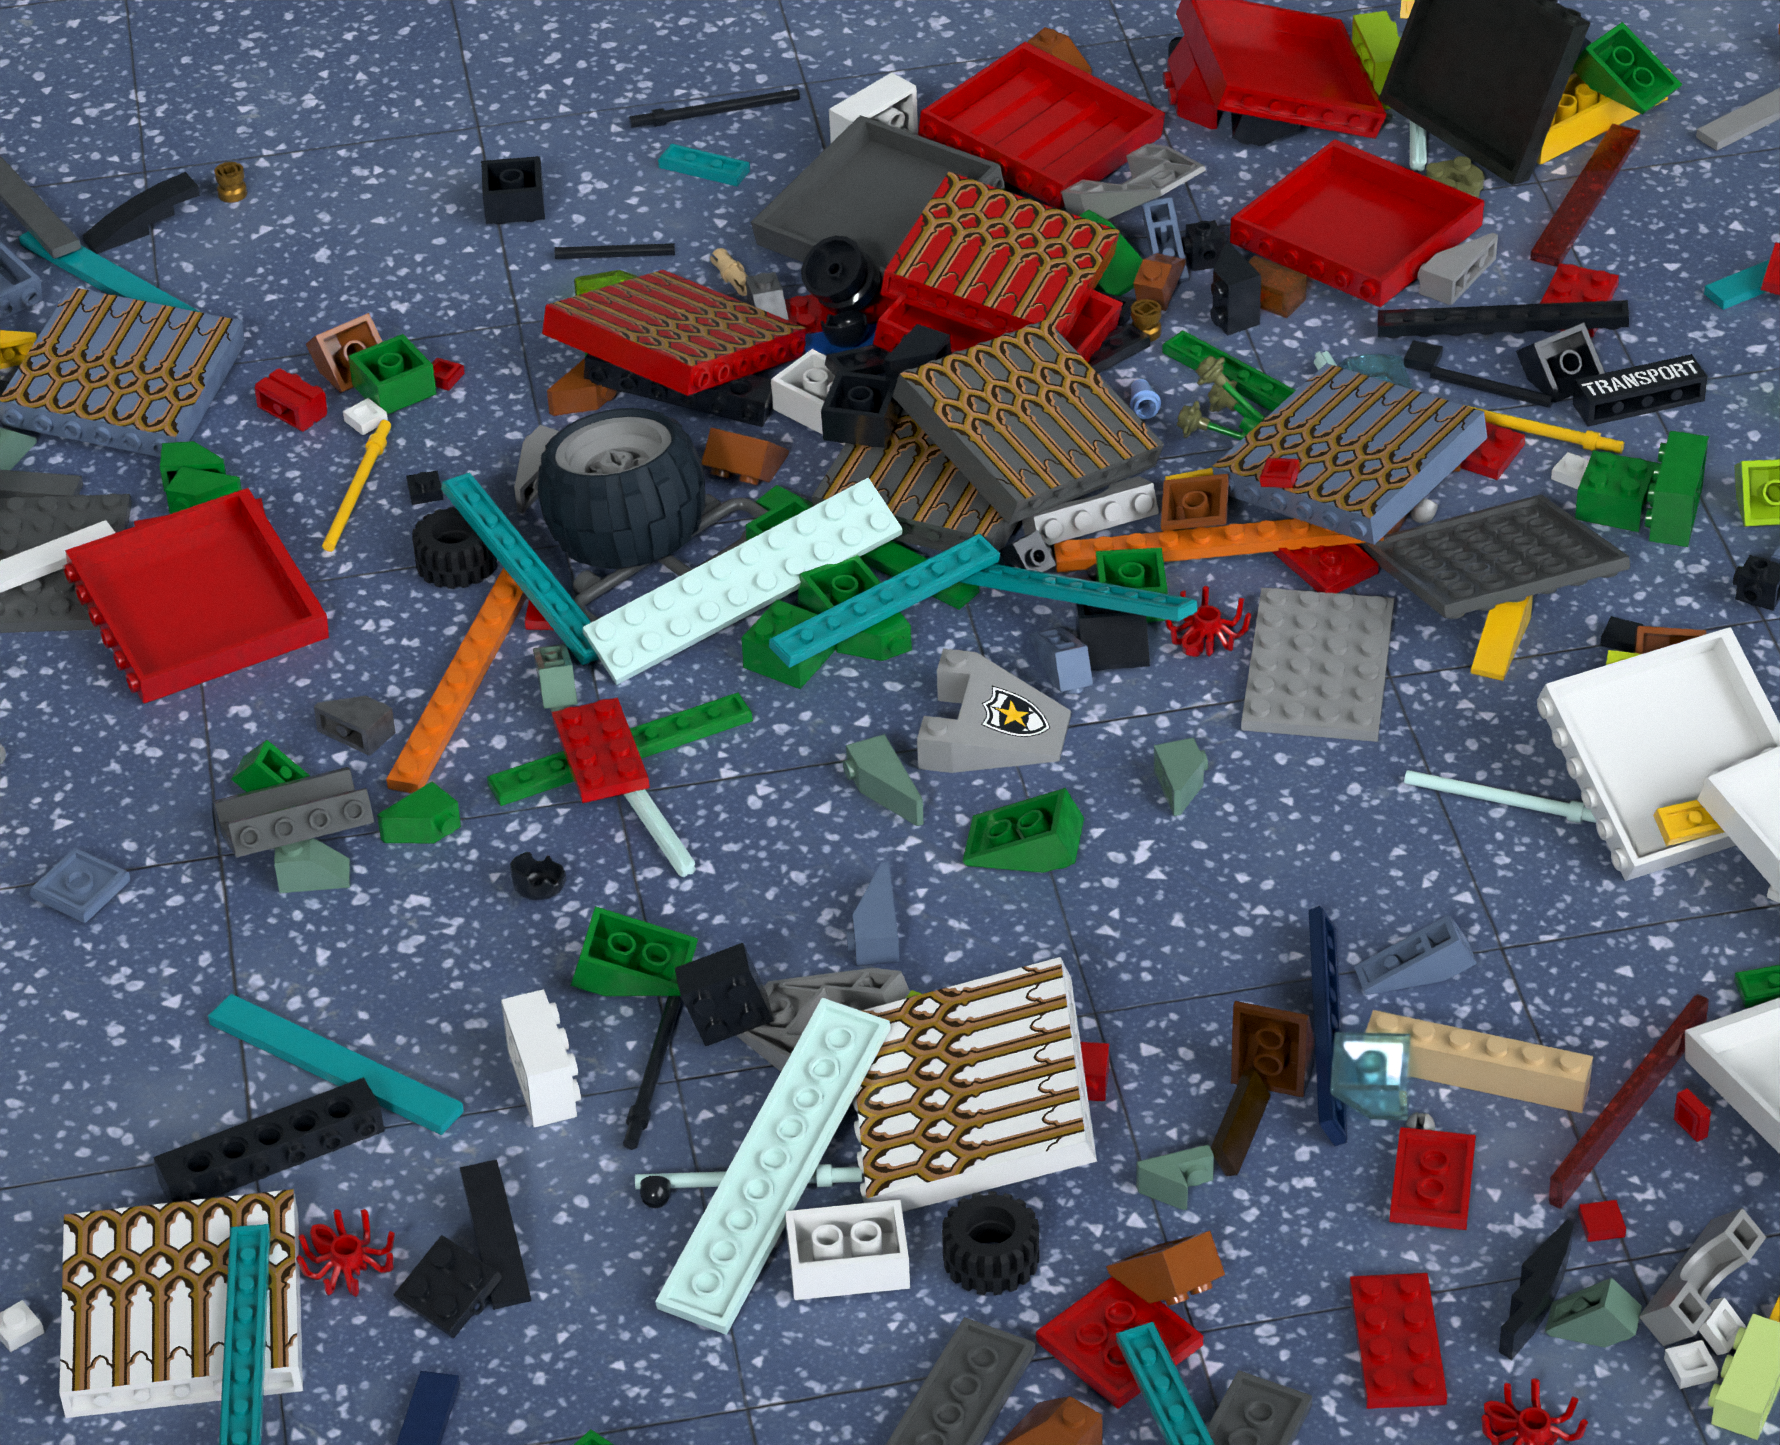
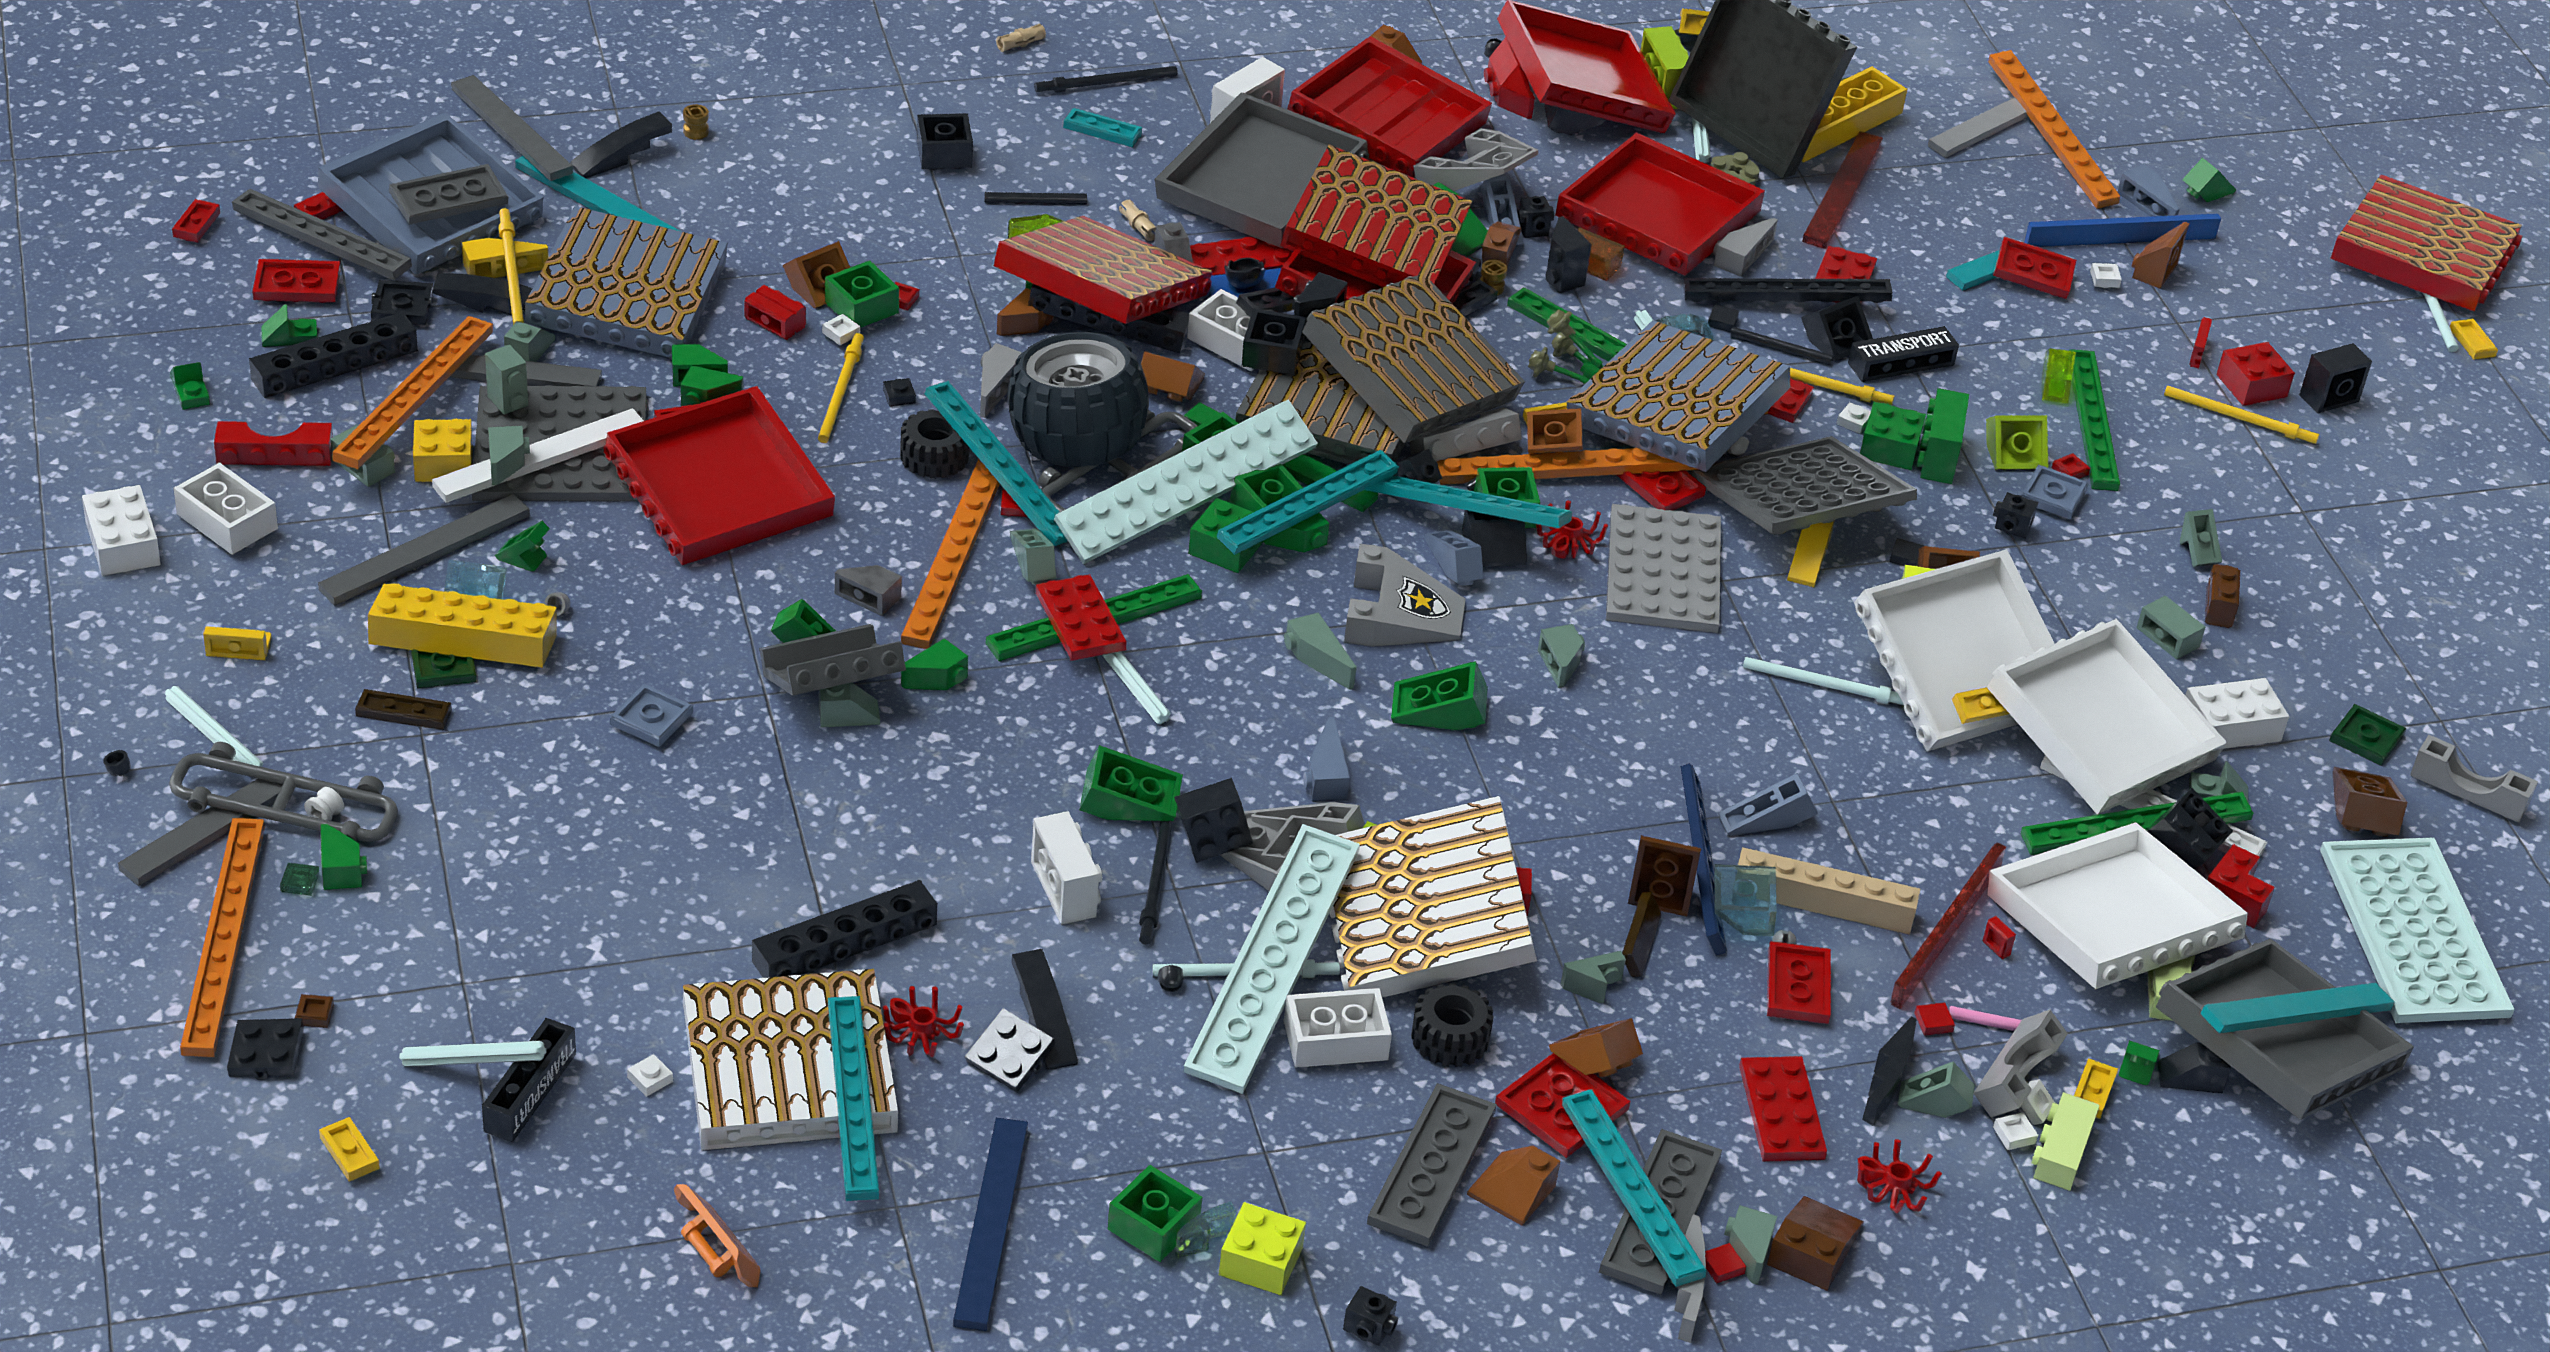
camera: 10 degrees left, 0 degrees up
teal tile [208,994,464,1135] -> none
black hair [510,852,566,900] -> none
black wheel [801,235,880,314] -> none
light blue cone [1130,379,1161,419] -> none
red tile [1259,458,1300,488] -> none
green slope [1573,22,1682,115] -> none
none -> tan pin [996,24,1046,52]
none -> bright pink bar [1949,1006,2022,1031]

